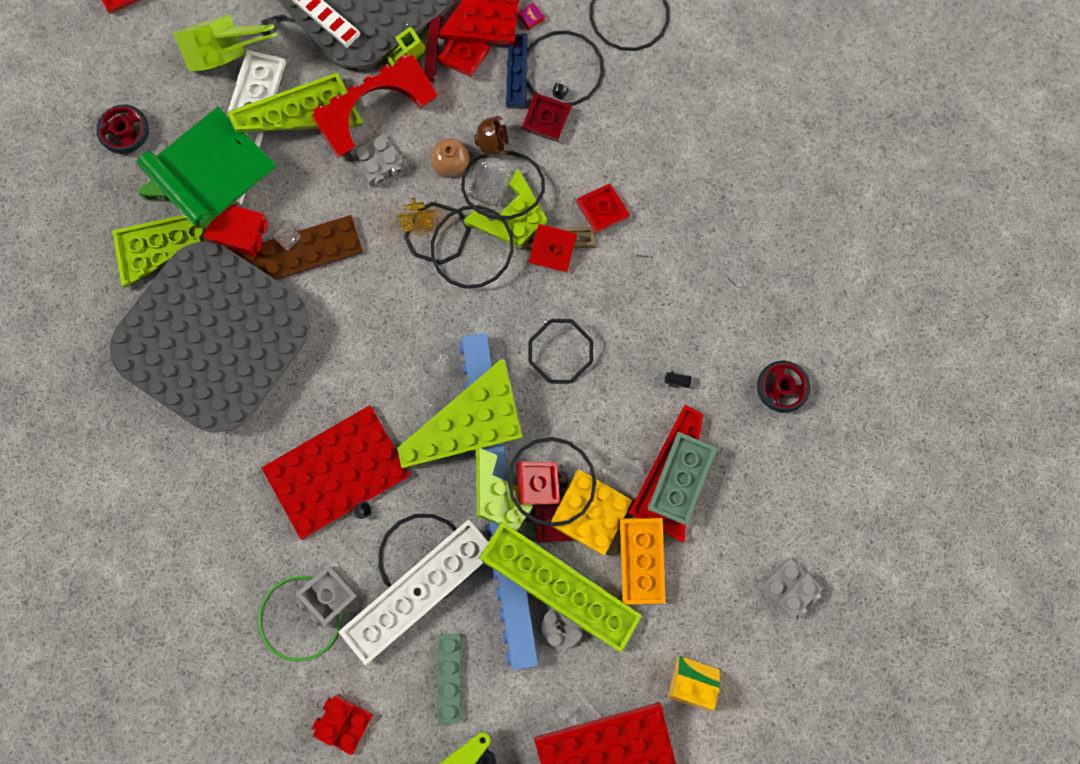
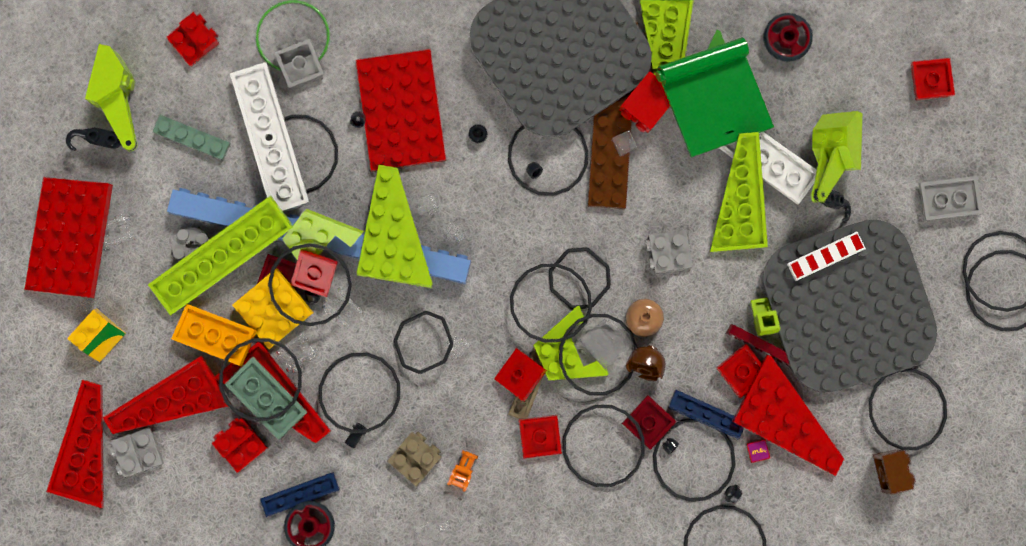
camera: 120 degrees right, 5 degrees up
red arch [311,54,438,159] -> none
clear yellow hips [396,197,435,232] -> none
none -> red wing [46,380,104,508]
none -> red wing [102,356,231,434]
none -> red plate [211,418,268,473]
none -> black piece [219,338,302,421]
none -> dark blue tile [260,472,340,517]
none -> black piece [319,352,400,433]
none -> dark tan plate [387,431,442,486]
none -> orange connector [447,450,478,492]
none -> black plate [469,124,488,143]
none -> black piece [508,125,589,196]
none -> black hinge [526,162,543,179]
none -> black piece [563,405,645,487]
none -> black plate [724,484,742,503]

